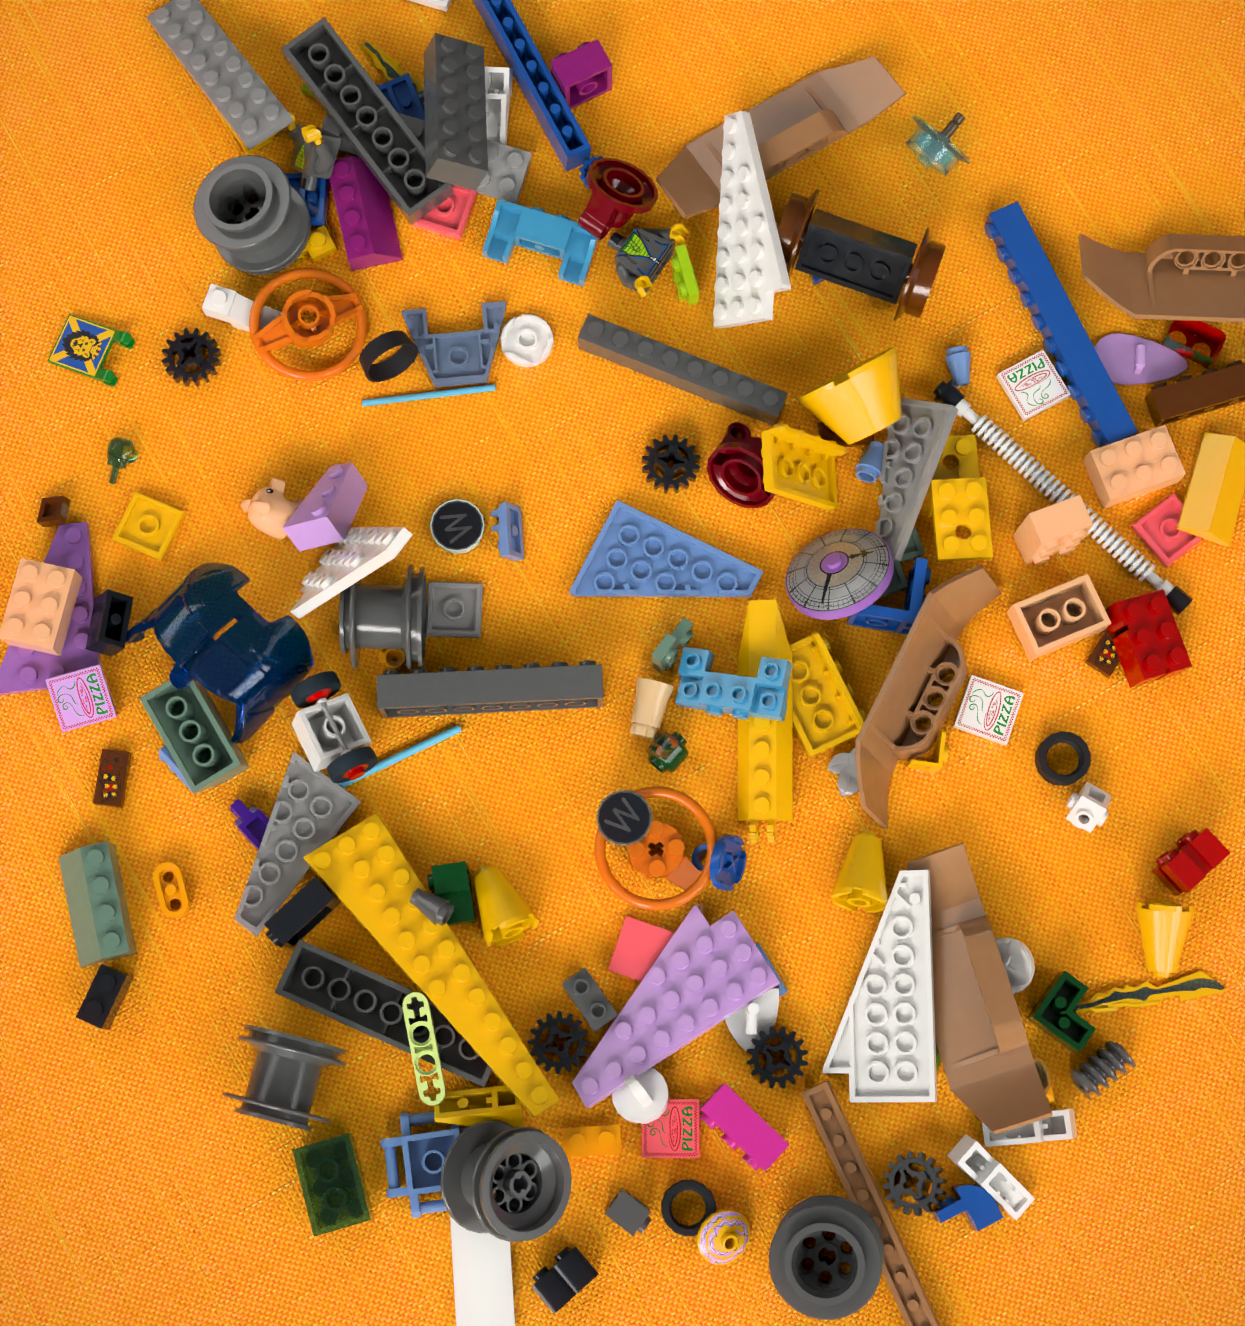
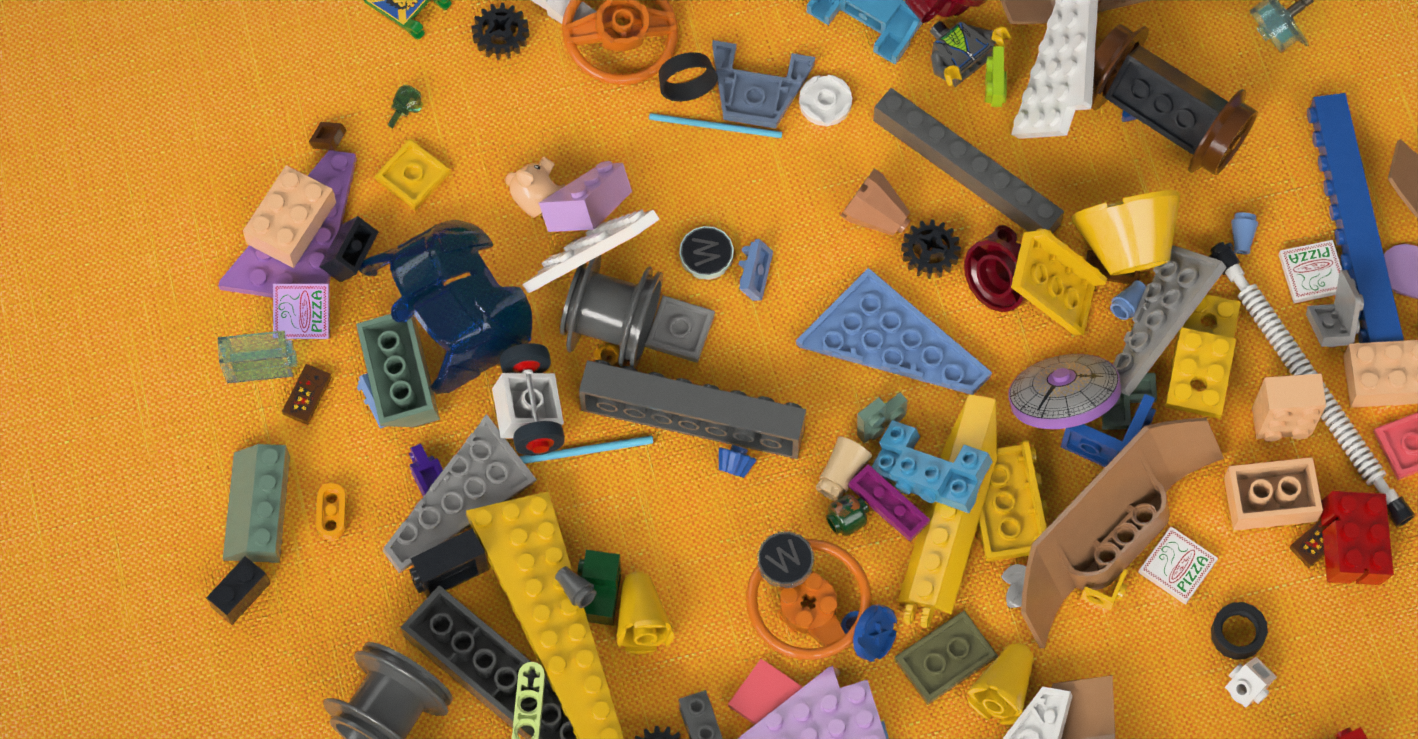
camera: 20 degrees right, 10 degrees down
none -> clear light blue window [218,330,297,384]
none -> blue piece [719,445,756,478]
none -> nougat cone [840,168,911,236]
none -> magenta plate [848,464,930,542]
none -> olive tile [894,611,998,705]
none -> light grey bracket [1306,270,1364,347]

